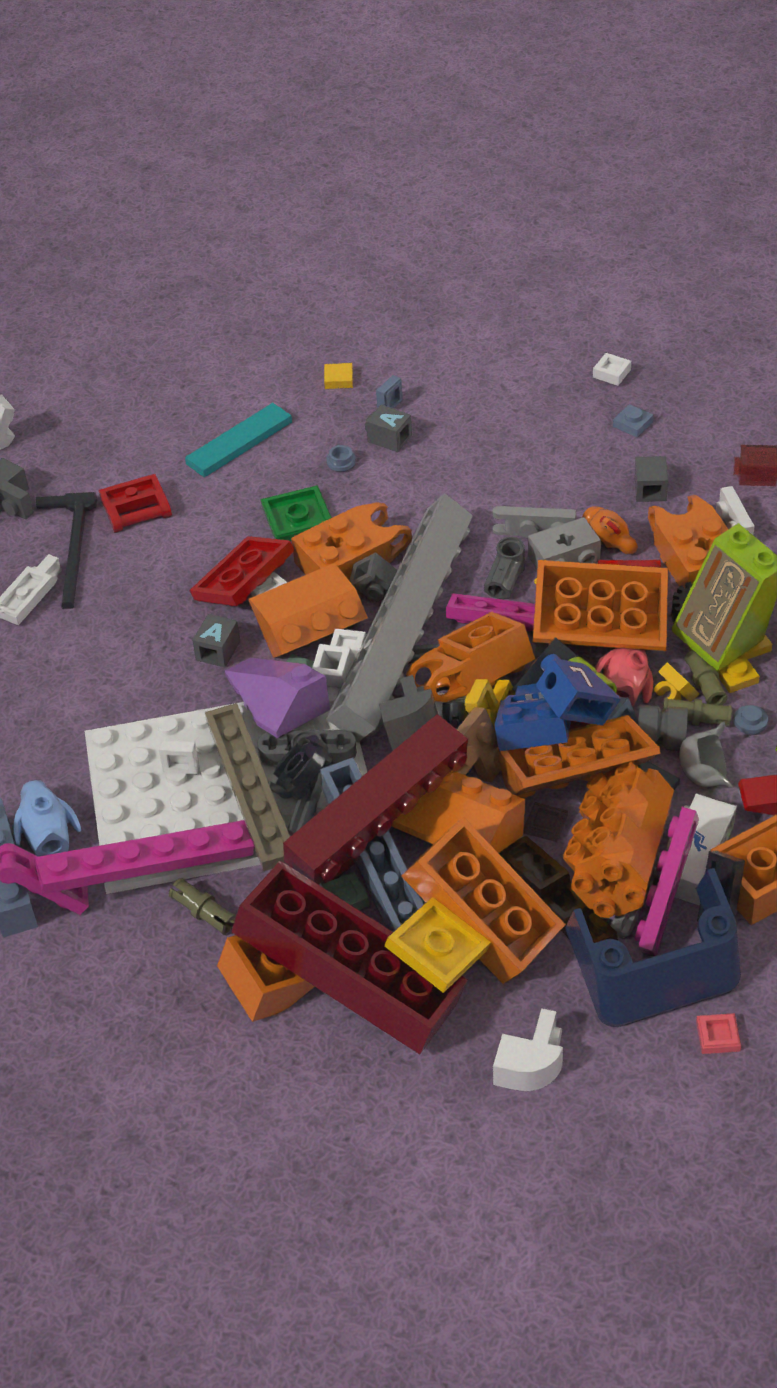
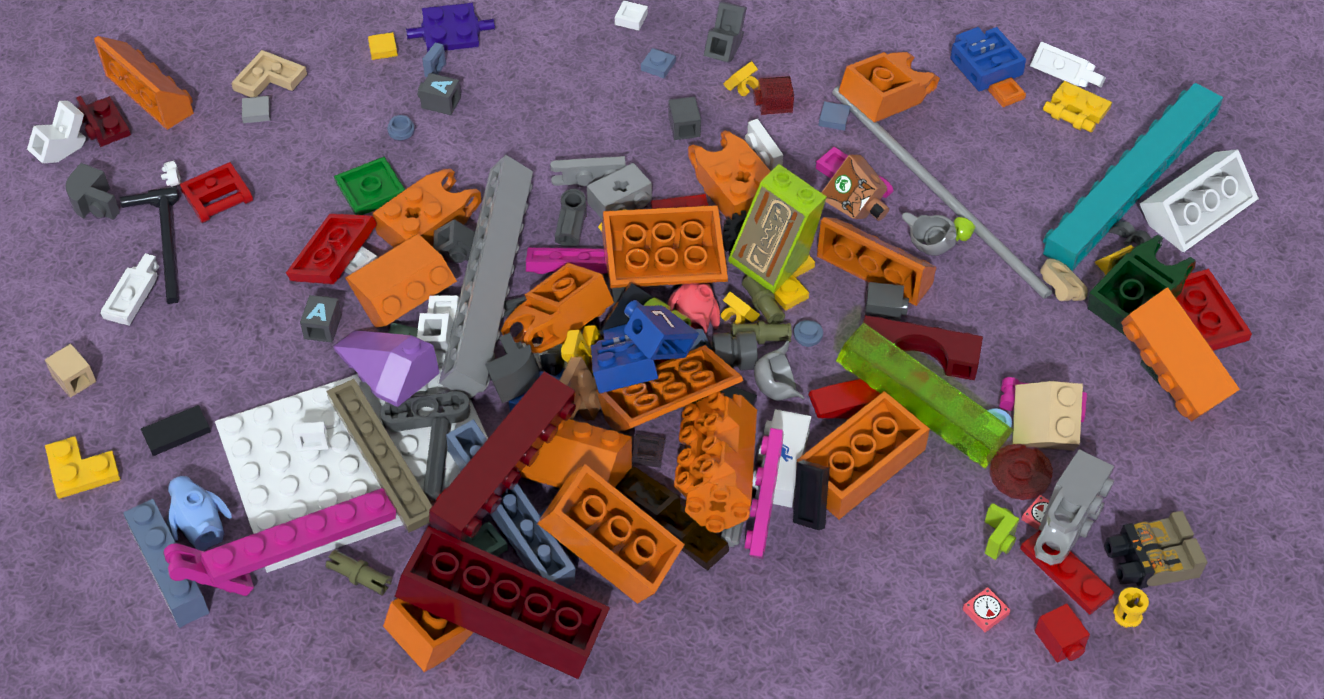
camera: 15 degrees left, 5 degrees up
teal tile [185,403,292,478] -> none
black plate [270,735,333,800] -> none
yellow plate [385,897,491,993] -> none
white brick [493,1008,563,1091] -> none
dark blue windscreen [565,868,741,1027] -> none
orange animal [582,506,638,554] -> none
coral tile [696,1013,741,1054] -> none
none -> dark red bracket [76,96,131,147]
none -> orange slope [94,36,194,130]
none -> black tile [141,405,211,456]
none -> white piece [161,161,181,187]
none -> tan plate [231,50,307,97]
none -> light grey tile [242,96,270,123]
none -> dark purple plate [406,3,495,52]
none -> dark grey brick [703,1,747,62]
none -> yellow tile [723,61,759,96]

